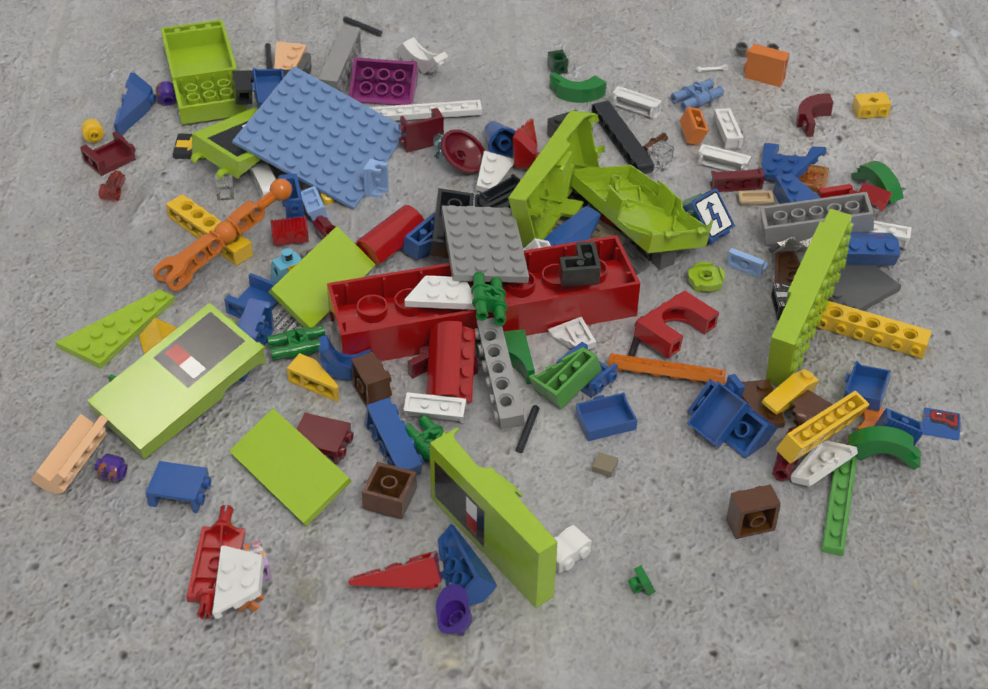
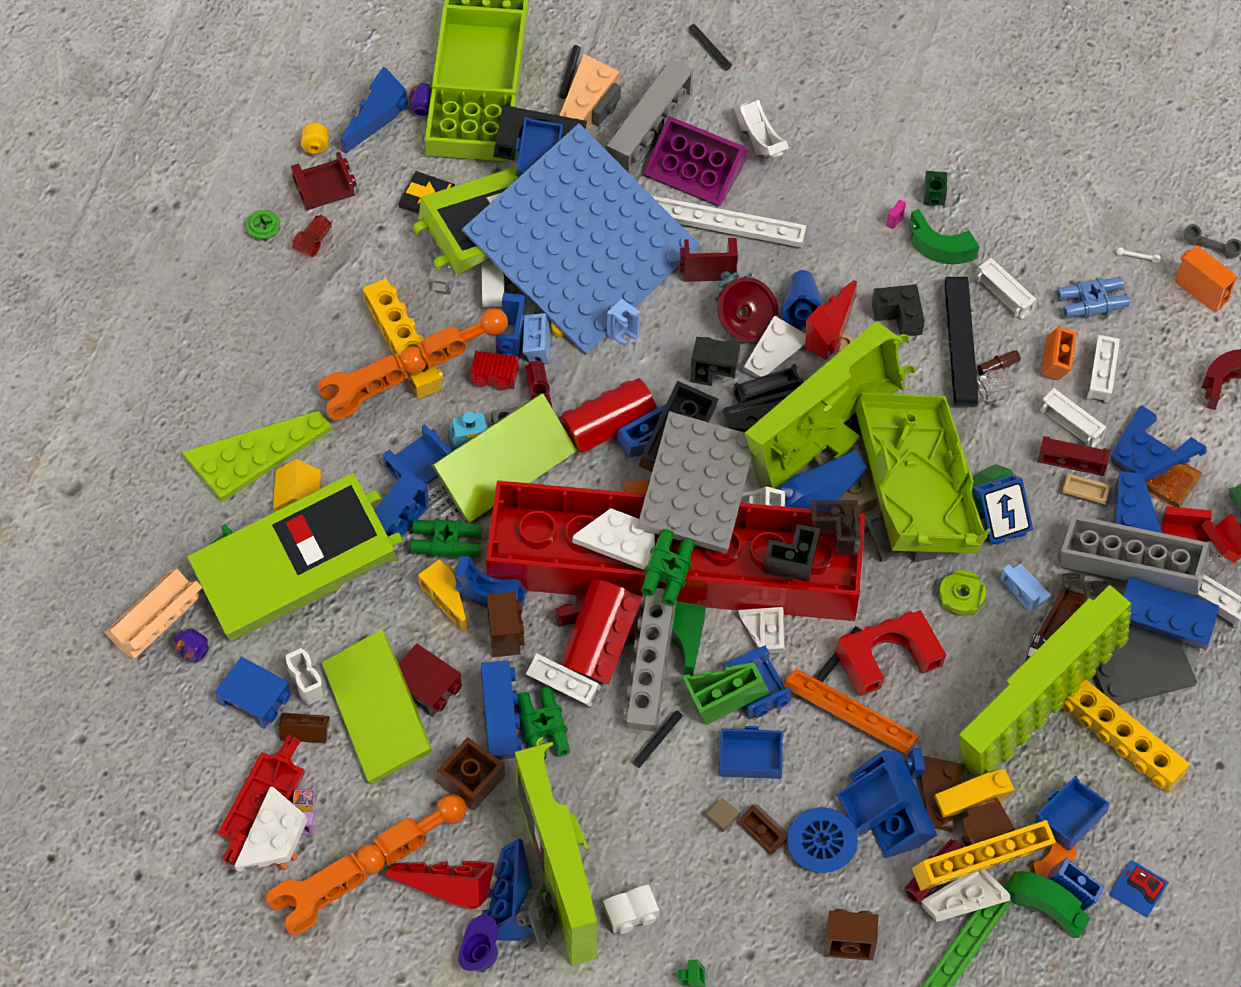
camera: 20 degrees right, 15 degrees up
none -> bright green gear [246,210,280,240]
none -> orange piece [266,794,467,936]
none -> reddish brown slope [279,713,330,743]
none -> white brick [286,648,323,705]
none -> dark grey hinge [516,882,558,952]
none -> pearl dark grey brick [690,336,740,386]
none -> reddish brown slope [737,804,788,855]
none -> blue piece [787,807,858,873]
none -> clear smoke brick [809,500,861,555]
none -> dark pink tile [886,199,906,230]

